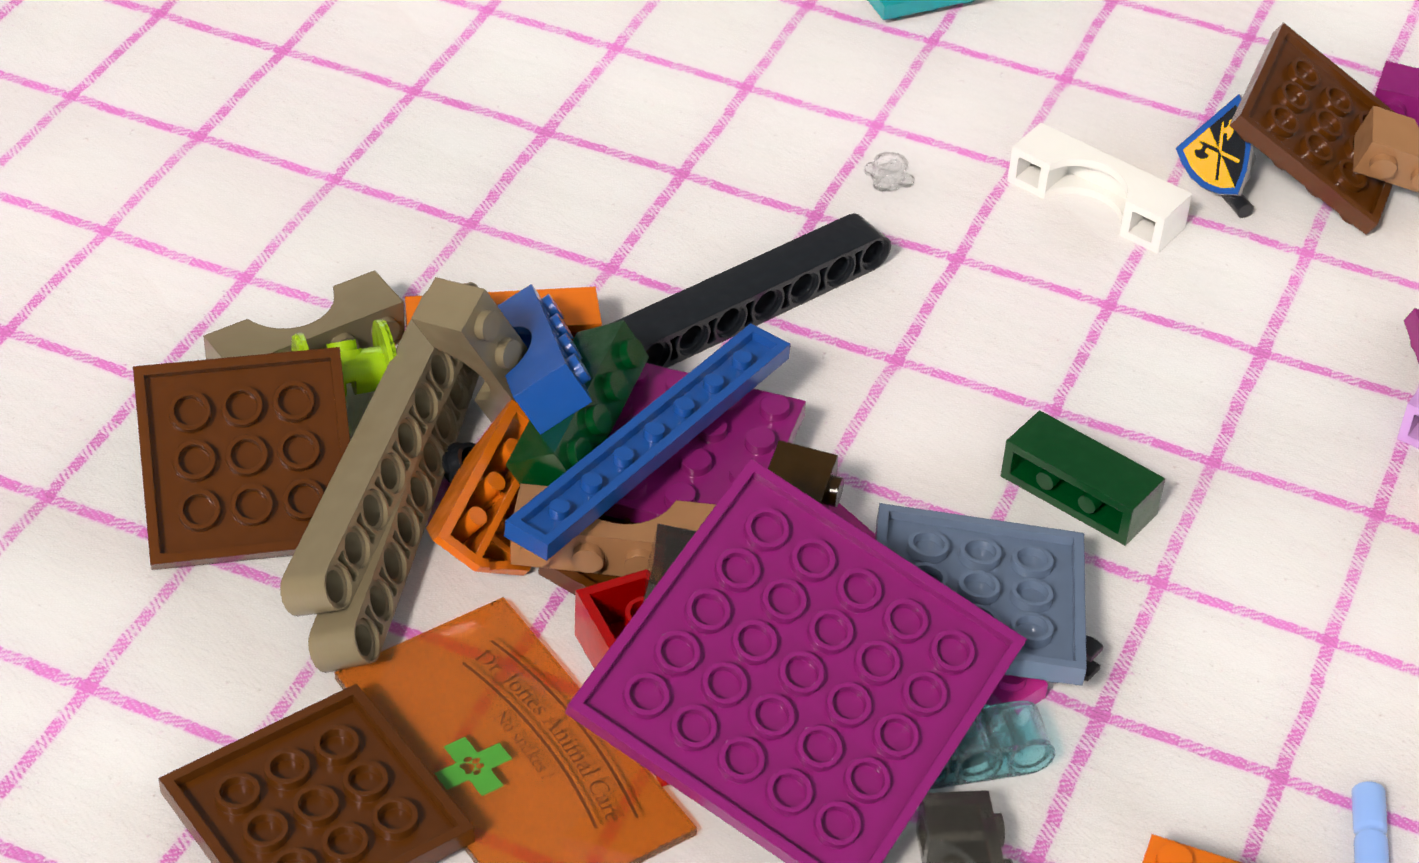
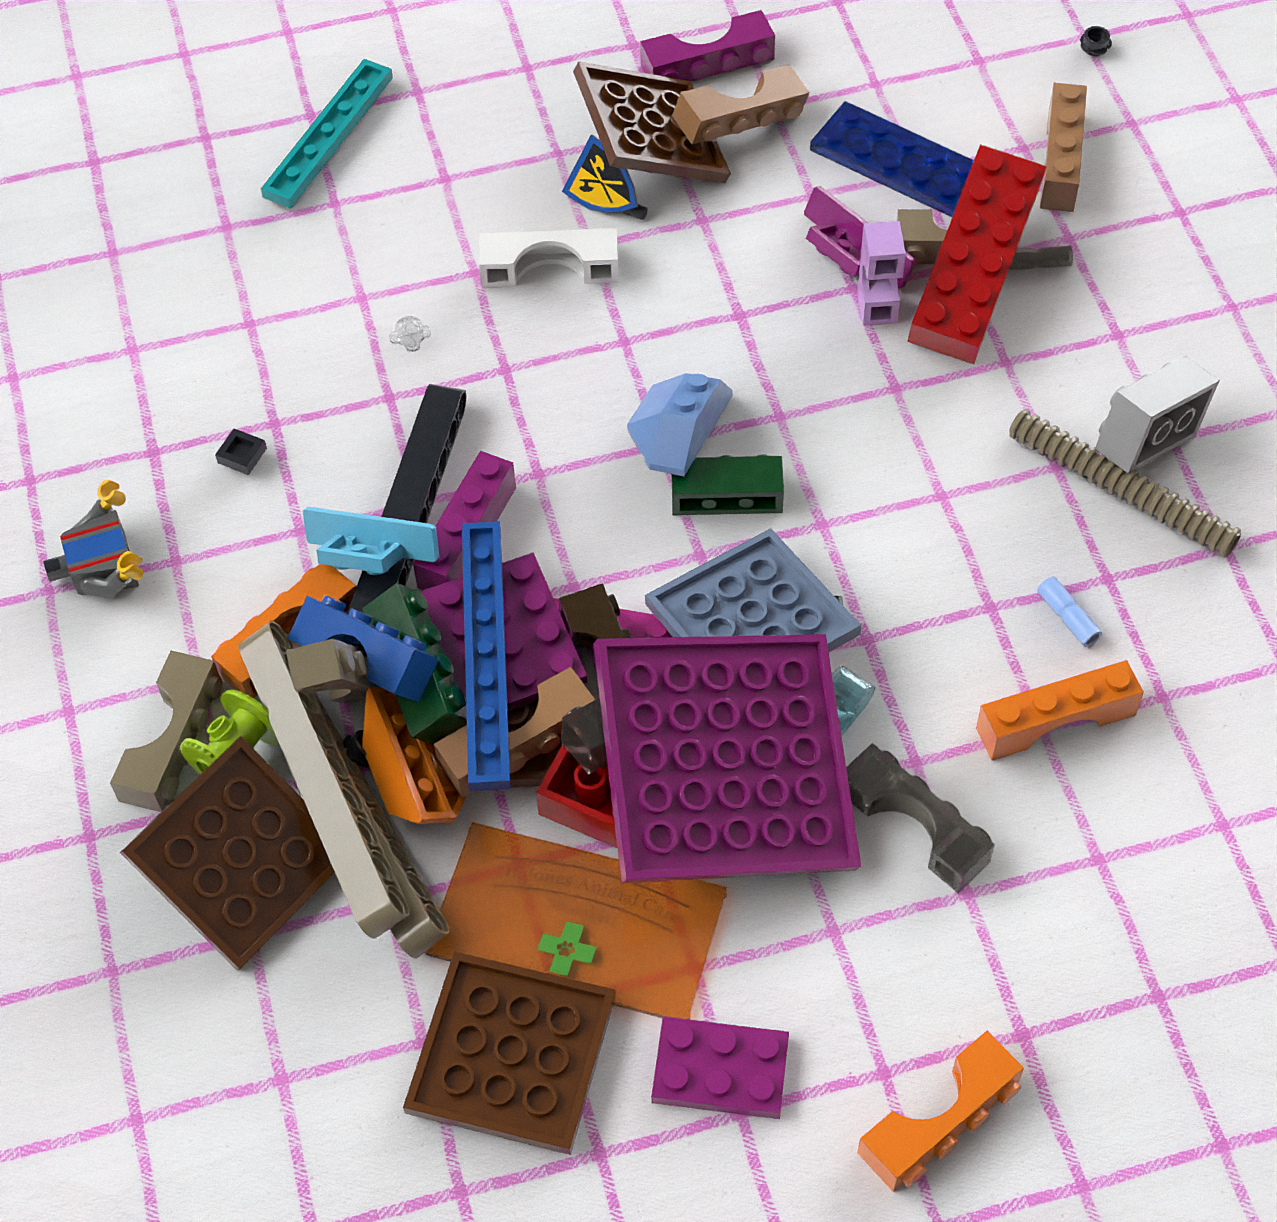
camera: 35 degrees left, 15 degrees up
none -> torso [43,480,144,599]
none -> black plate [215,428,267,475]
none -> medium azure bracket [303,507,439,575]
none -> magenta brick [413,451,516,590]
none -> medium blue wedge [627,373,733,476]

